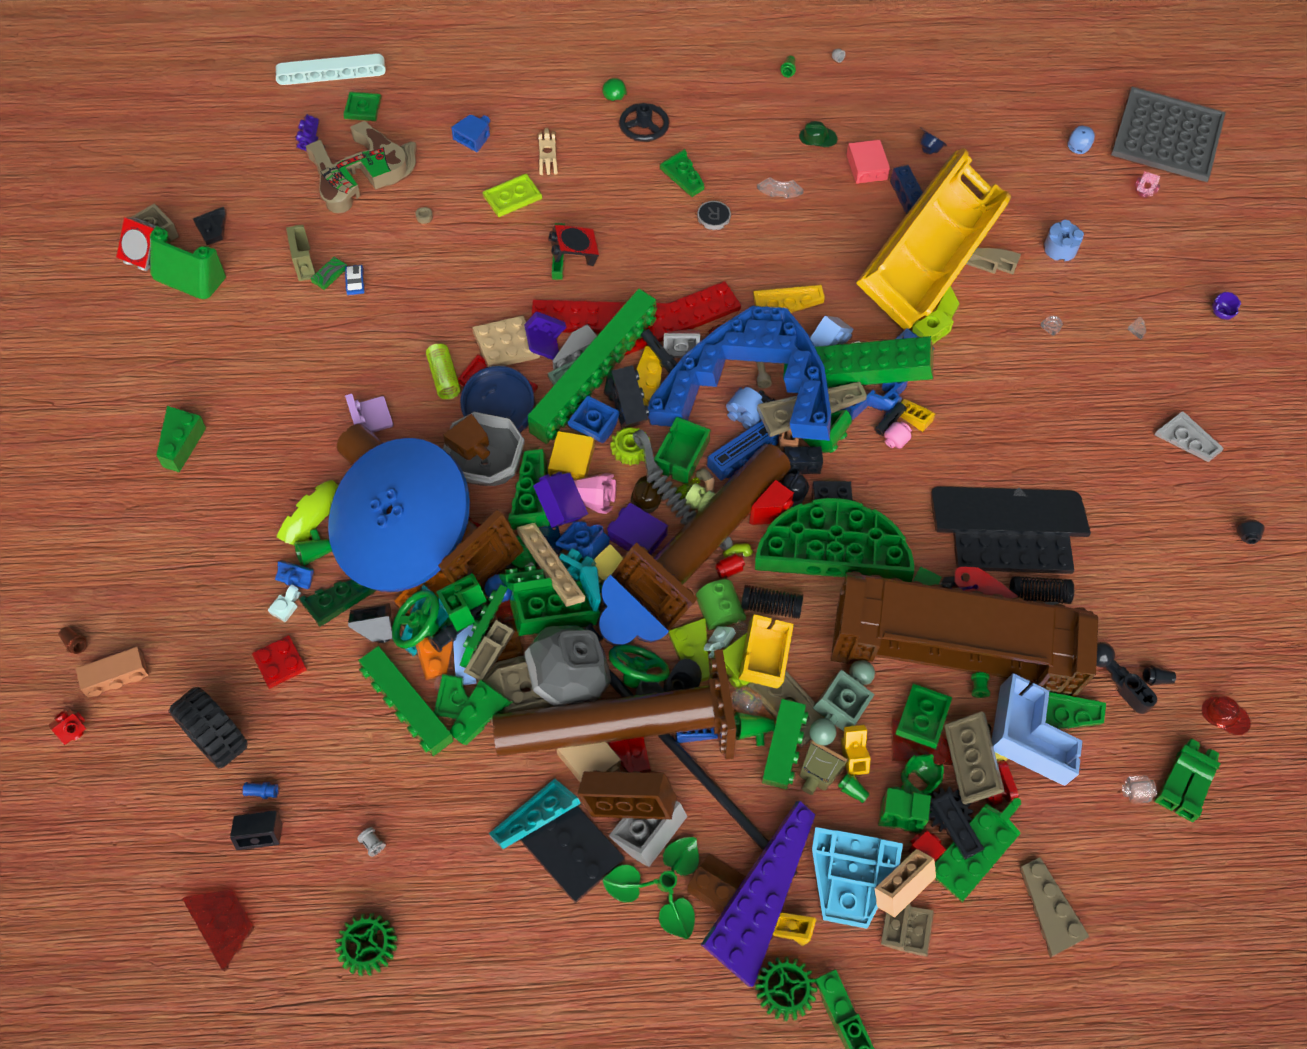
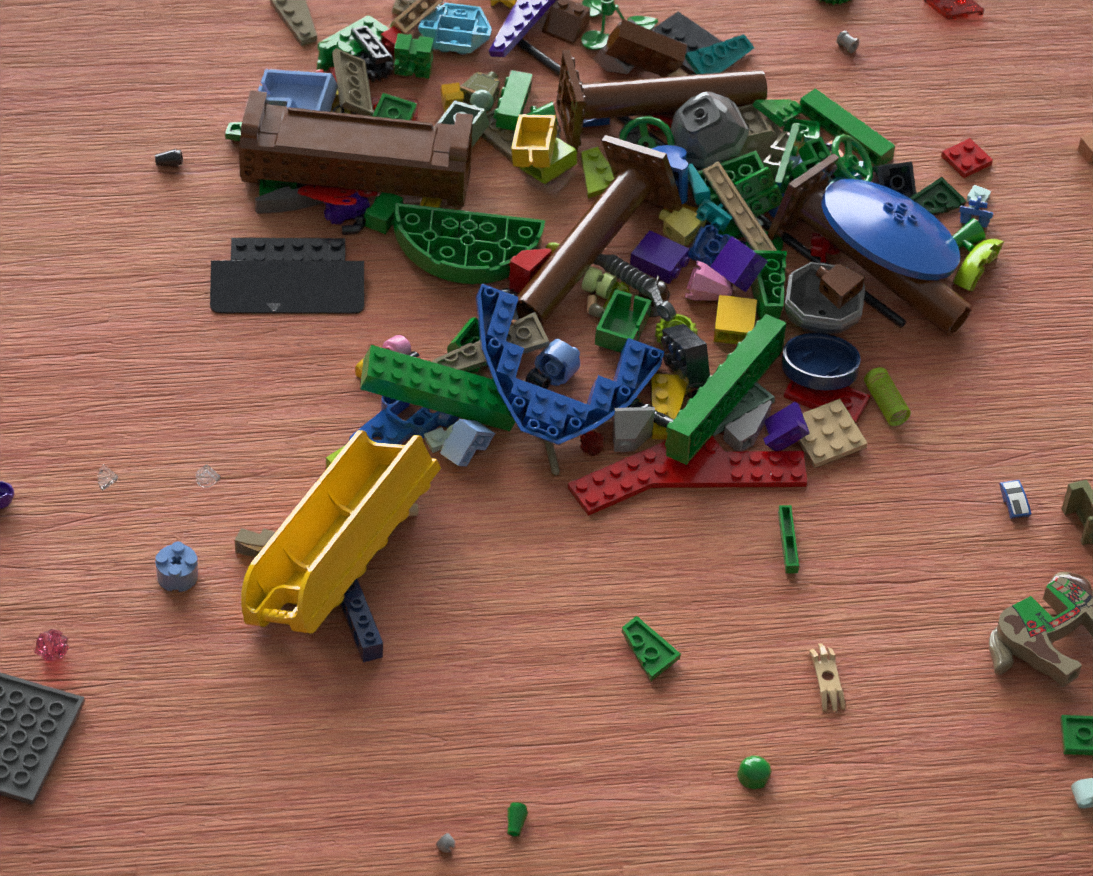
camera: 175 degrees right, 10 degrees down
black tyre [169,687,248,768] -> none
black brick [230,811,283,850] -> none
blue pin [243,782,279,799] -> none
green tile [310,257,347,290] -> none
lavender bracket [345,394,393,433] -> none
dark tan tile [415,207,433,224] -> none
blue torso [451,115,490,152] -> none
lime tile [483,173,542,217] -> none
black panel [549,225,599,266] -> none
blue brick [568,395,619,443] -> none
black piece [619,103,670,142] -> none
black piece [664,659,702,692] -> none
bright green brick [696,580,746,631] -> none
tile [697,201,731,230] -> none
light aqua plate [704,626,736,658] -> none
blue brick [707,421,779,481] -> none
red brick [715,553,745,579] -> none
black piece [741,585,803,619] -> none
yellow wing [753,285,825,313] -> none
clear tile [757,177,804,198] -> none
dark green piece [799,121,838,147] -> none
black brick [811,481,853,502] -> none
green cone [837,773,870,803] -> none
coral brick [847,140,890,184] -> none
green helmet [901,754,944,796] -> none
dark blue piece [920,127,947,154] -> none
black piece [1009,576,1074,604] -> none
medium blue helmet [1068,125,1095,154] -> none
black beam [1096,642,1157,714] -> none
clear head [1122,775,1156,804] -> none
green hips [1154,739,1221,822] -> none
light grey wing [1155,411,1224,462] -> none
clear red piece [1202,696,1251,735] -> none
black cone [1237,520,1265,544] -> none

